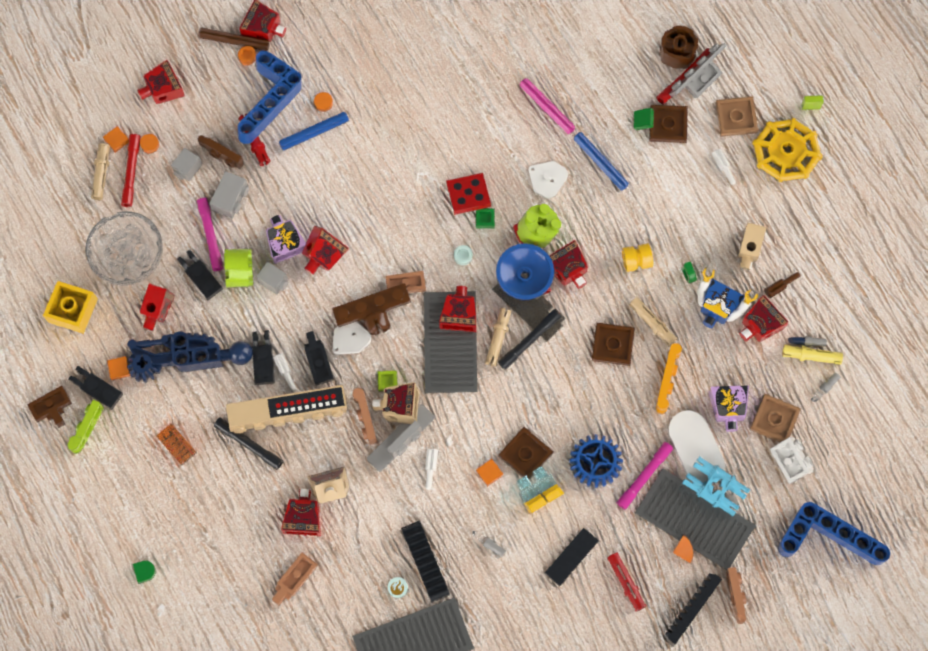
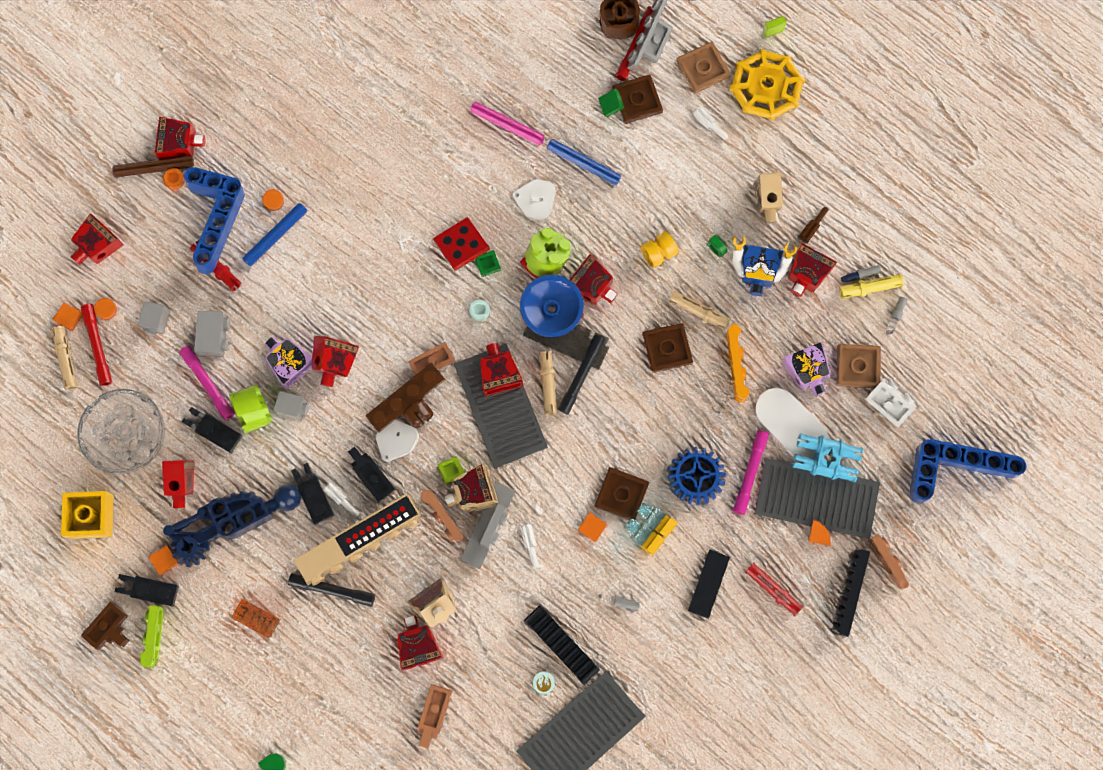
camera: 20 degrees left, 5 degrees up
reddish brown hinge [198,135,244,169] -> none

